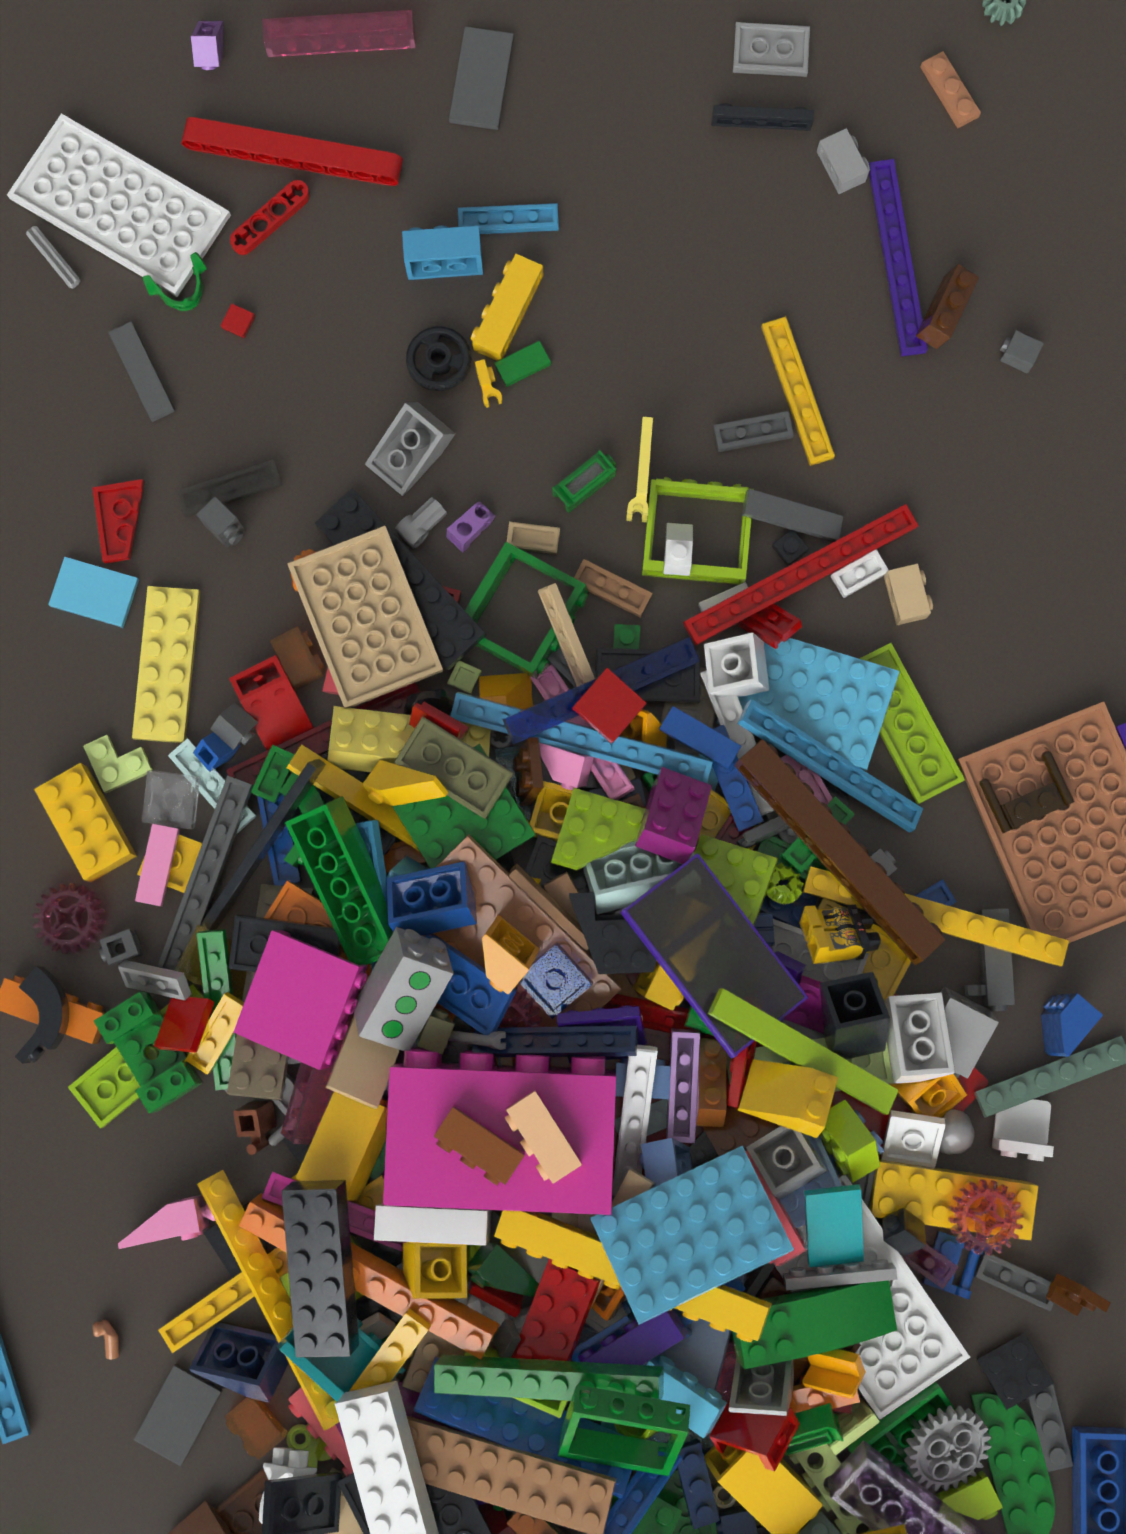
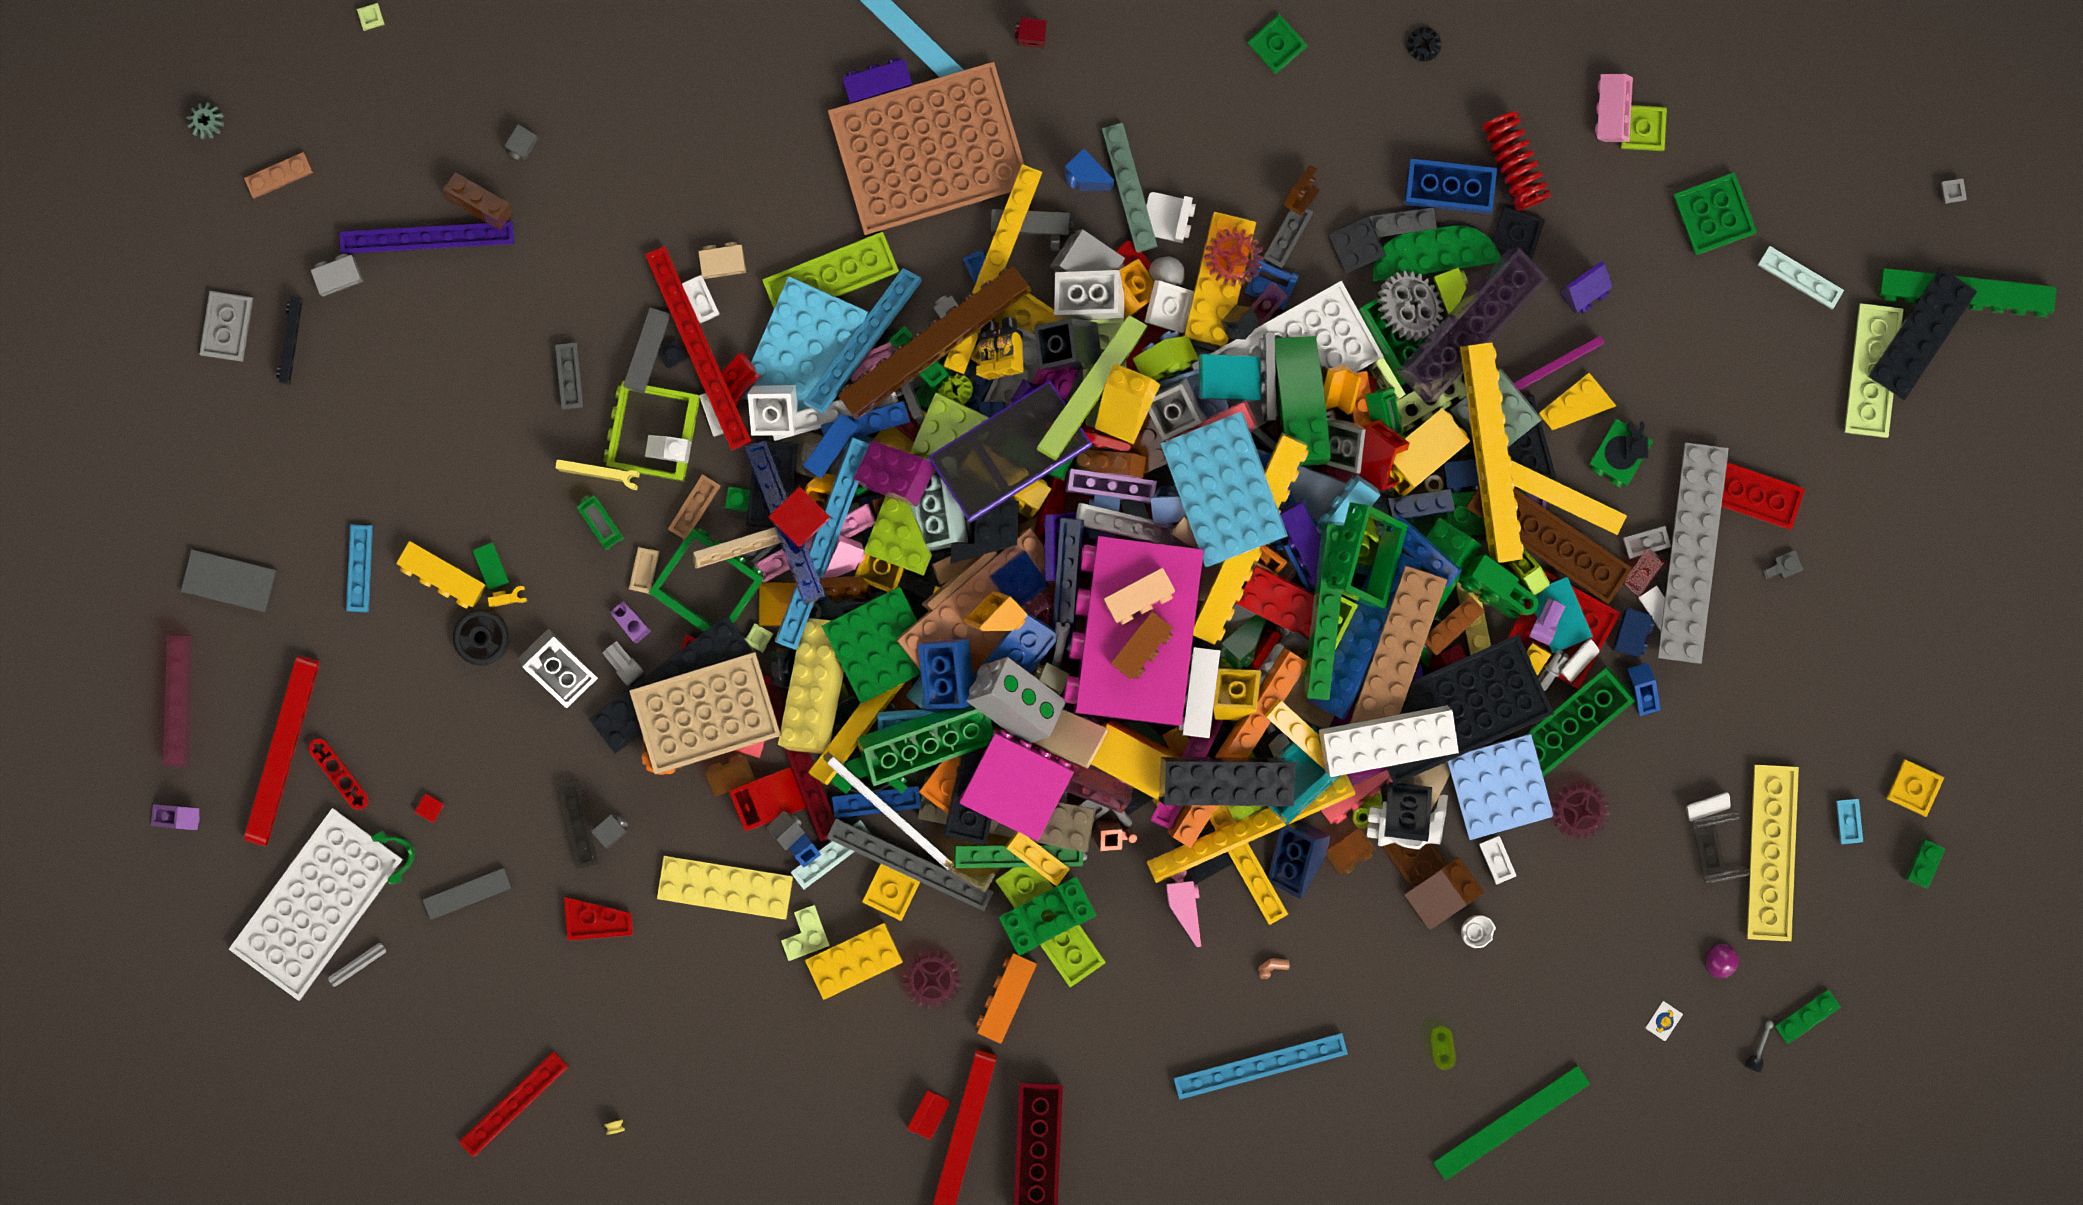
camera: 90 degrees left, 5 degrees up
black arch [15,966,69,1064] -> none
medium azure tile [48,557,139,628] -> none
dark grey brick [99,929,144,966] -> none
light grey plate [118,960,191,1000] -> none
dark grey tile [134,1364,222,1466] -> none
bright pink tile [135,824,180,907] -> none
clear plate [142,770,200,829] -> none
red tile [154,997,214,1053] -> none
green plate [251,745,295,804] -> none
yellow slope [362,760,448,806] -> none
olive tile [394,717,514,819] -> none
dark azure brick [402,224,483,280] -> none
red panel [409,702,469,740] -> none
yellow tile [761,316,835,466] -> none
dark brown plate [979,751,1075,834] -> none

